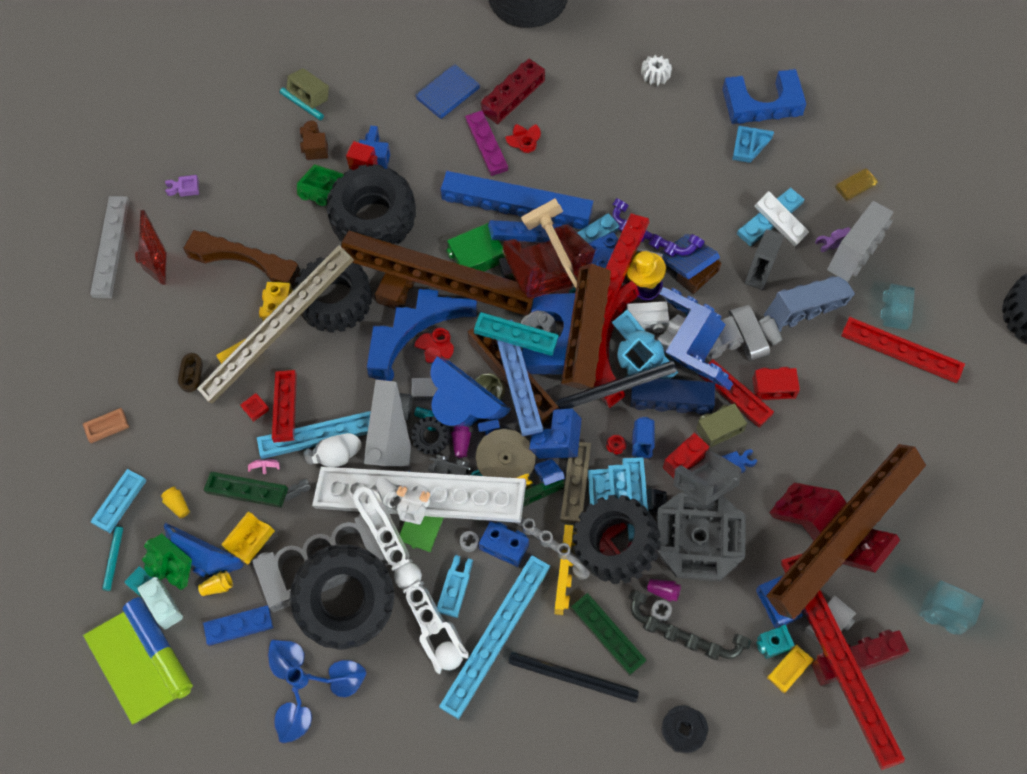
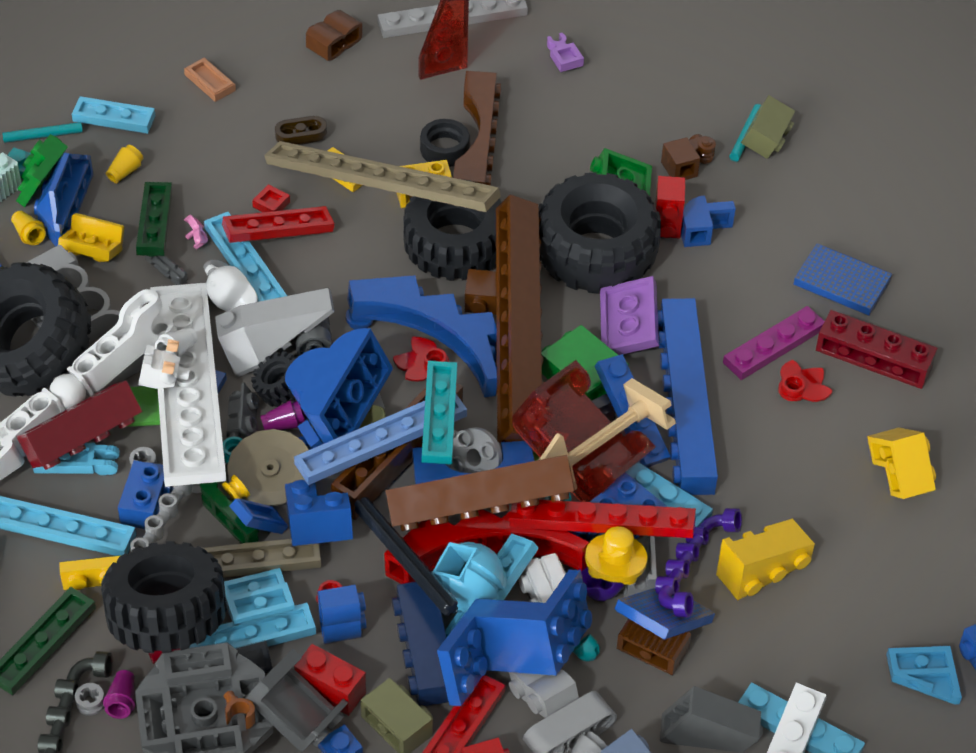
camera: 70 degrees right, 15 degrees down
none -> dark red brick [16,380,142,470]
none -> dark orange piece [224,691,256,730]
none -> reddish brown brick [306,10,362,61]
none -> black tyre [420,119,470,167]
none -> medium lavender plate [600,276,659,355]
none -> yellow wedge [716,518,815,600]
none -> yellow brick [867,427,936,499]

